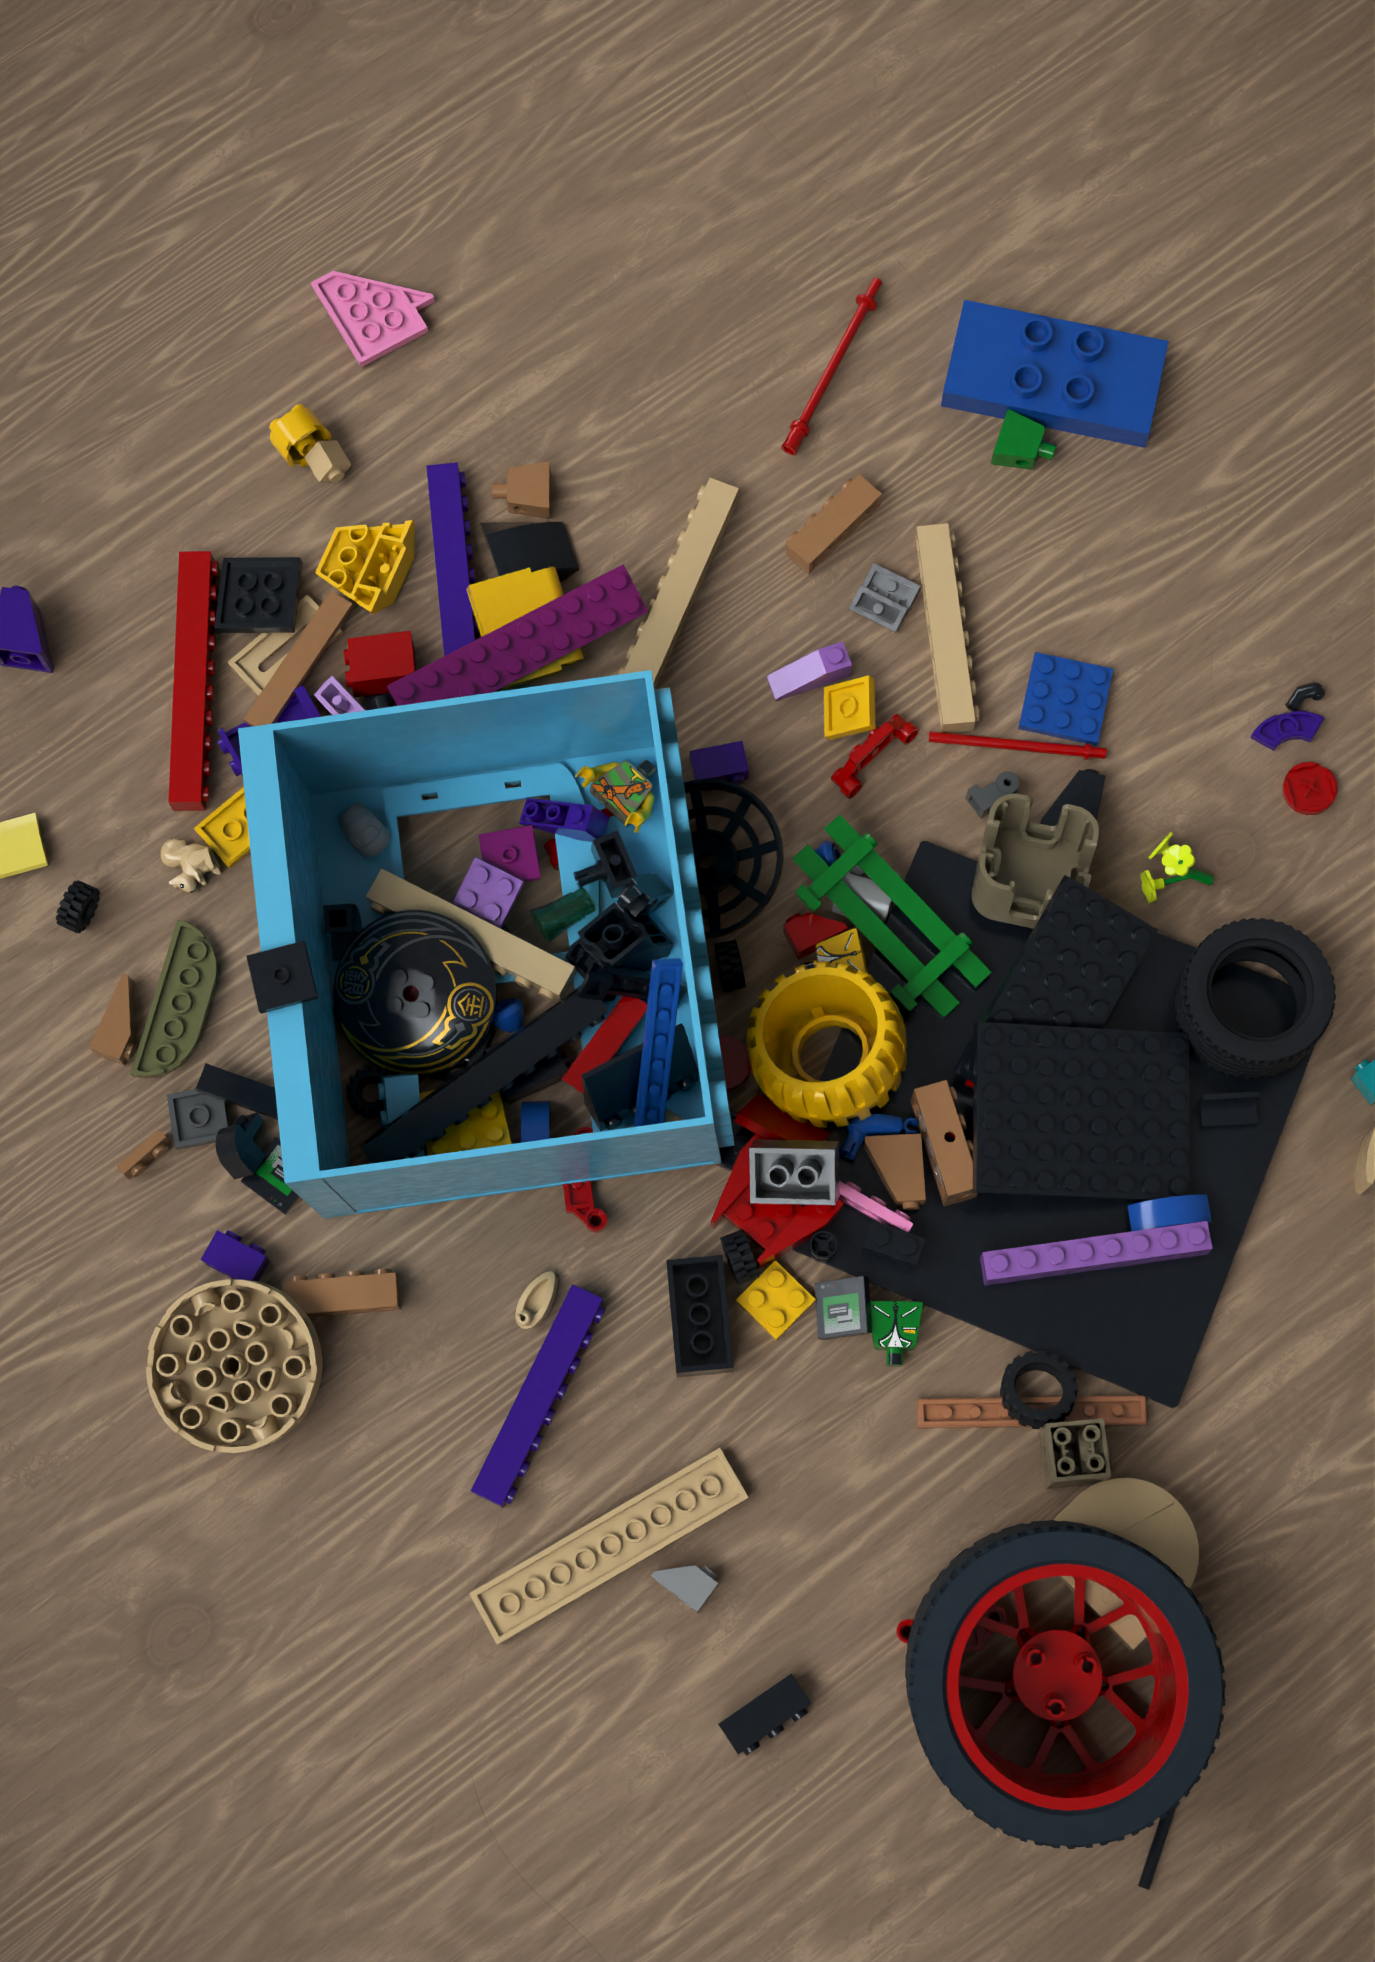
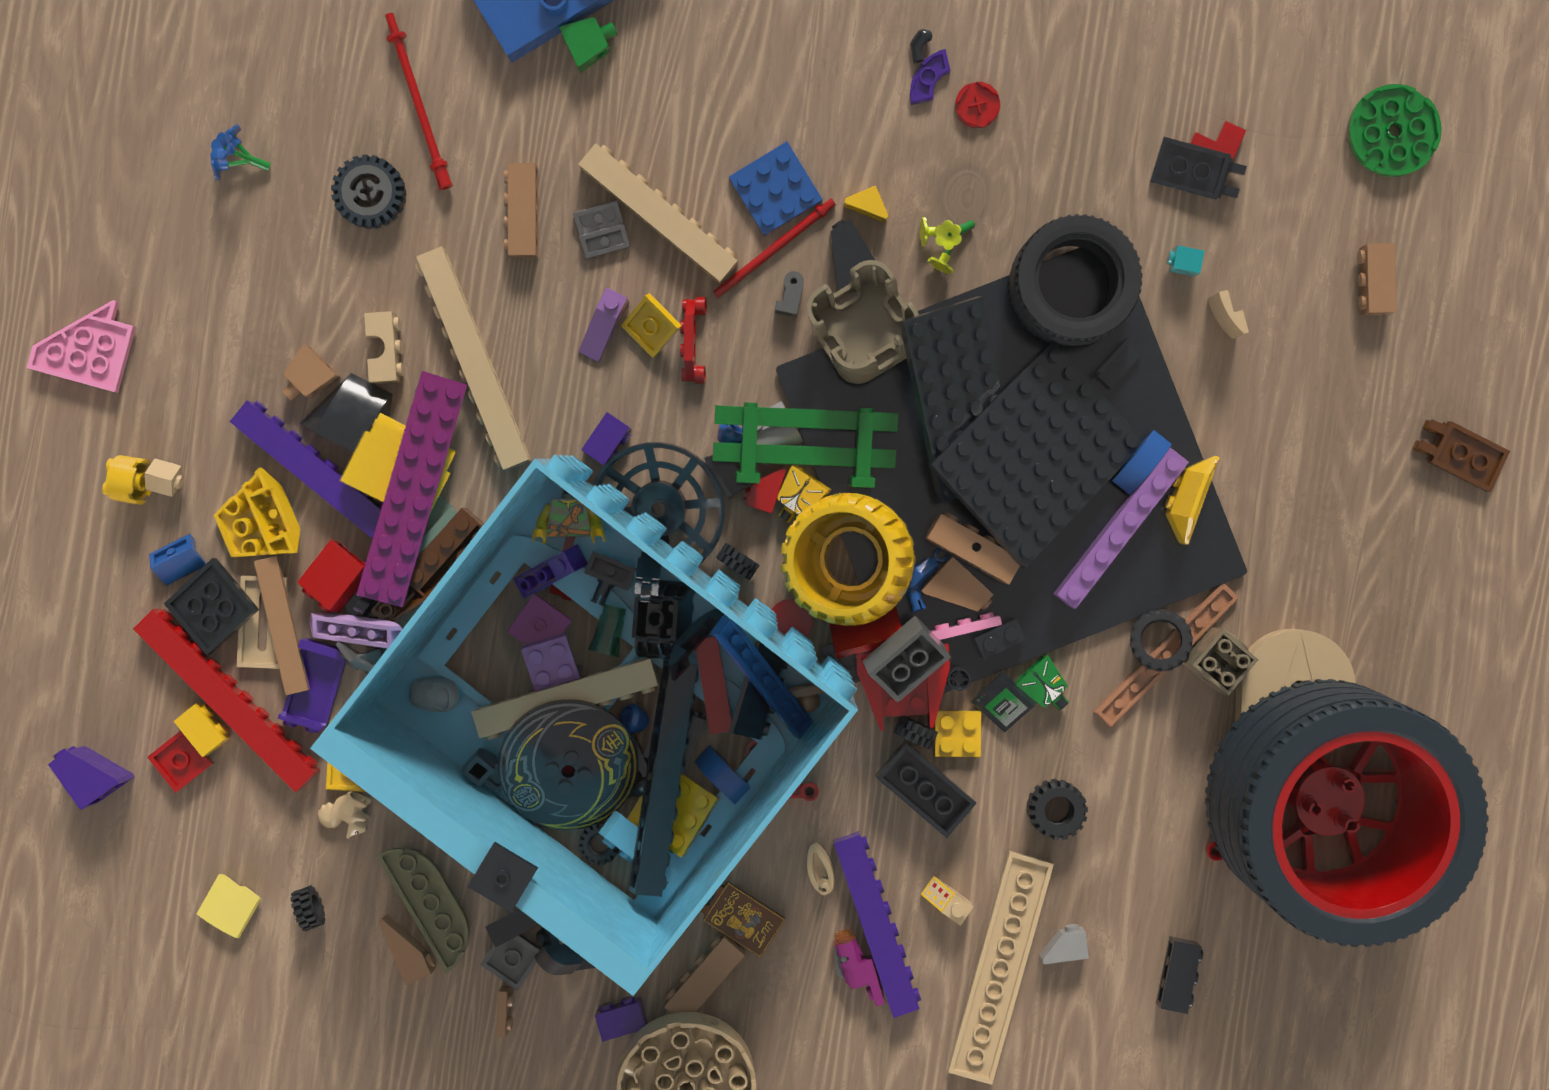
camera: 50 degrees left, 15 degrees up
none -> red plate [147,730,214,793]
none -> blue panel [149,534,206,586]
none -> yellow brick [174,702,231,757]
none -> blue plant [210,124,271,181]
none -> wheel [331,154,406,229]
none -> tan arch [364,311,404,384]
none -> tile [700,881,785,958]
none -> black panel [704,454,748,498]
none -> magenta plate [833,929,885,1007]
none -> yellow slope [843,185,888,223]
none -> tan slope [921,875,974,926]
none -> black tyre [1027,779,1088,840]
none -> yellow wedge [1165,456,1220,545]

